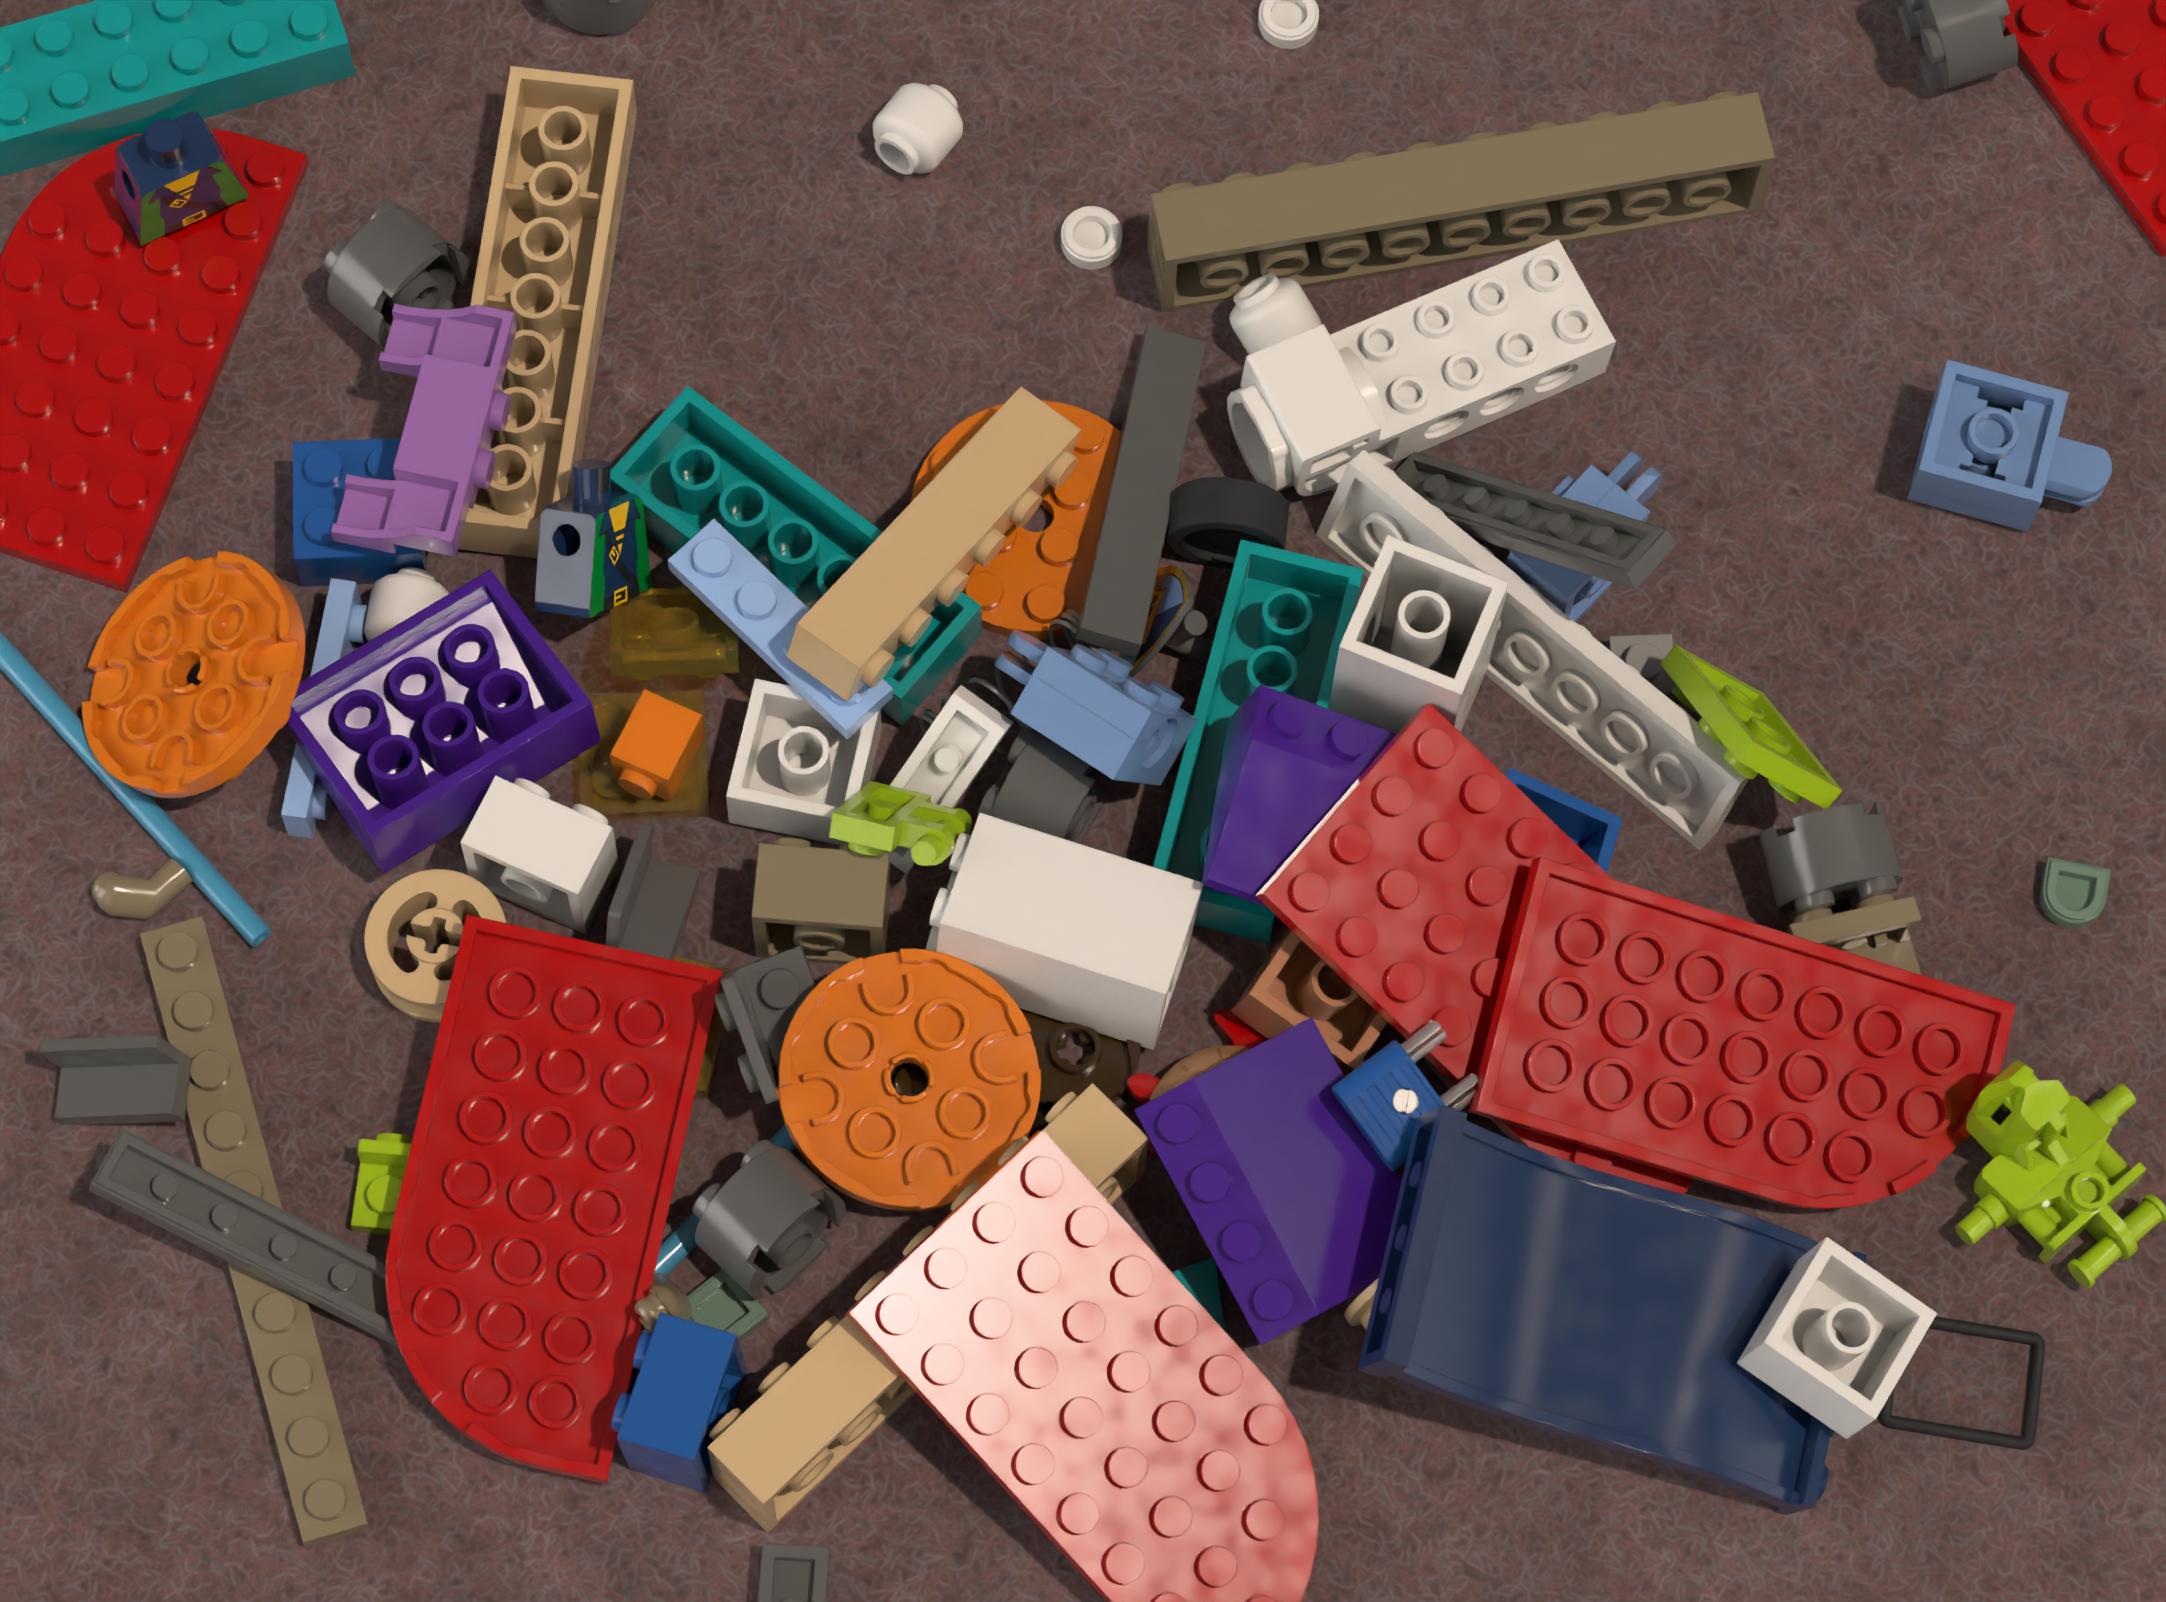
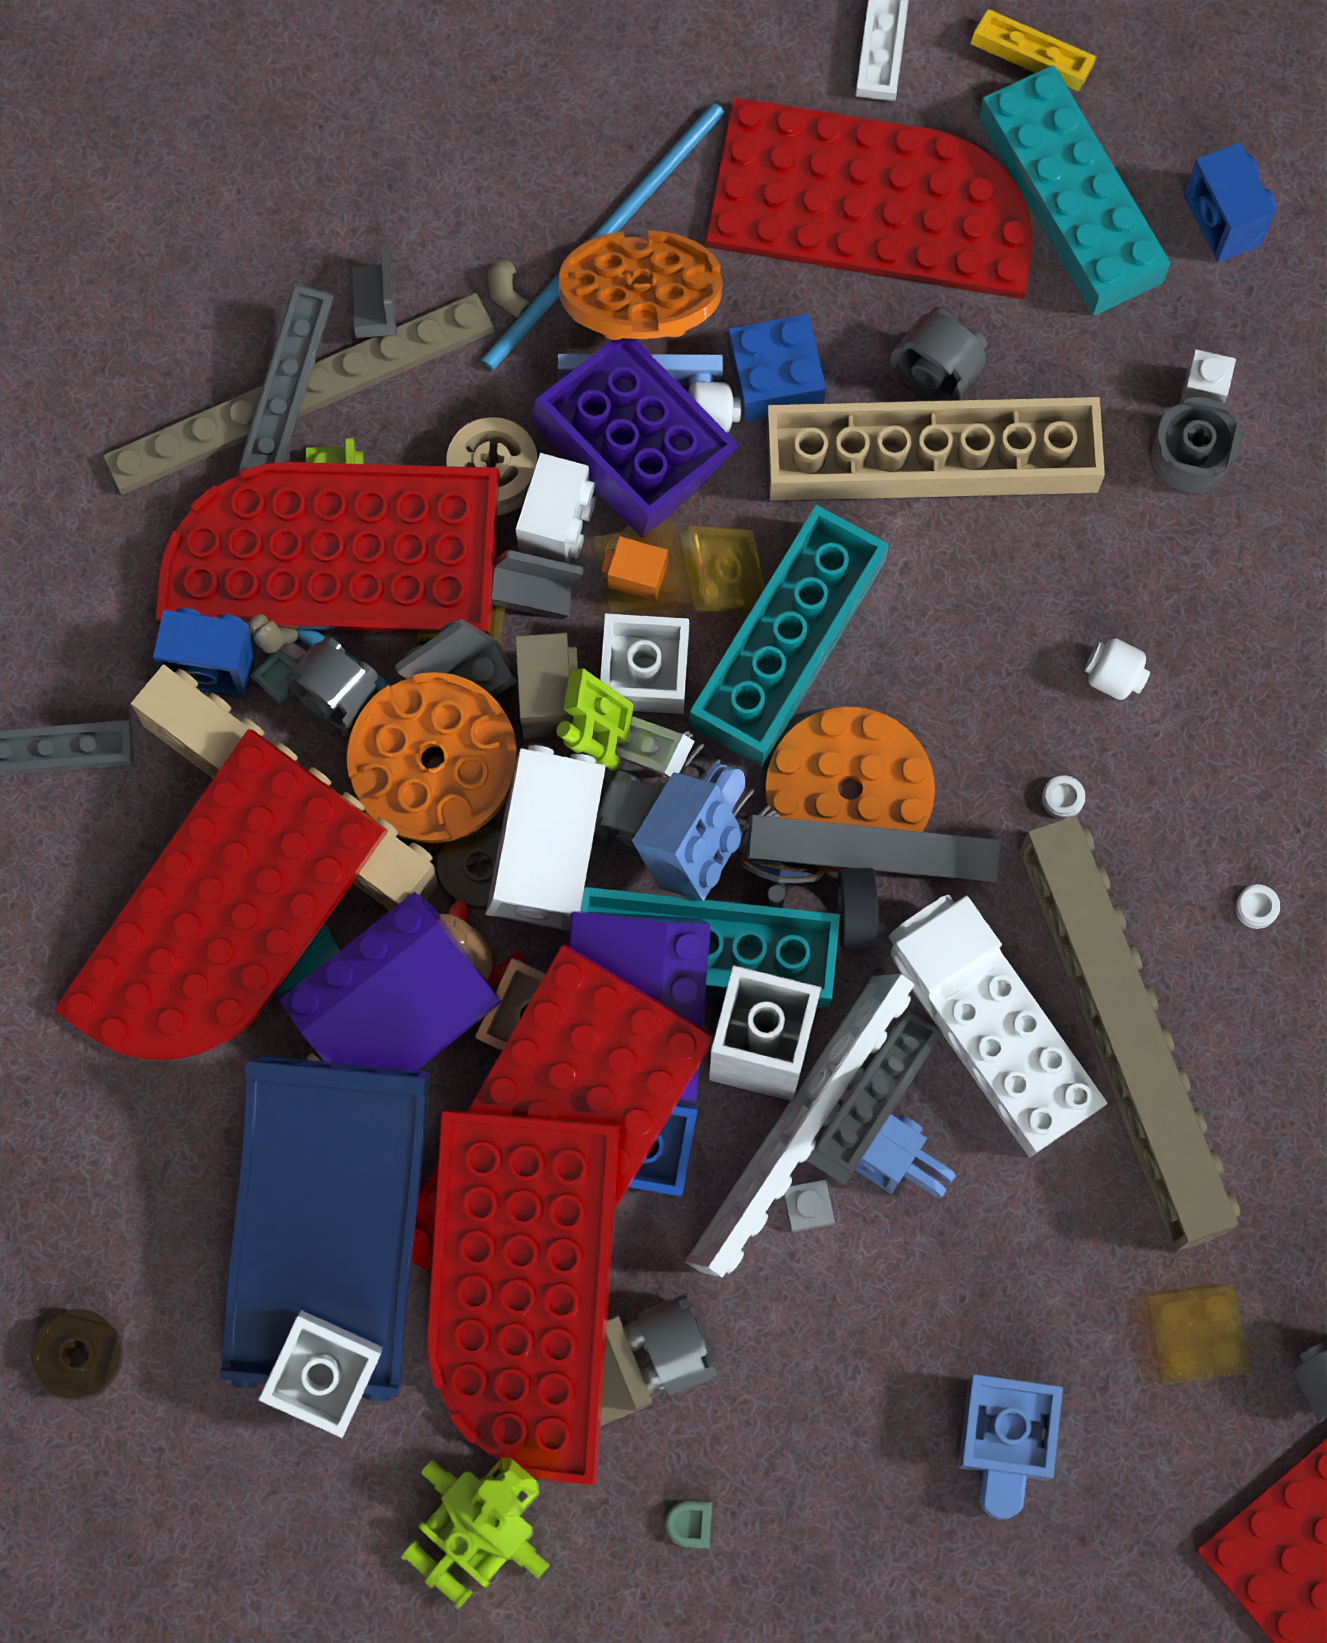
camera: 85 degrees right, 5 degrees up
dark blue torso [114,112,249,246] -> none
medium lavender bracket [331,304,517,557] -> none
dark blue torso [535,459,651,618] -> none
light blue plate [668,519,893,739] -> none
tan brick [787,386,1081,702] -> none
white head [1229,273,1322,355] -> none
blue piece [1331,1020,1479,1172] -> none
lime plate [1660,644,1843,809] -> none
black piece [1879,1316,2045,1450] -> none
none -> clear yellow plate [1146,1284,1251,1386]

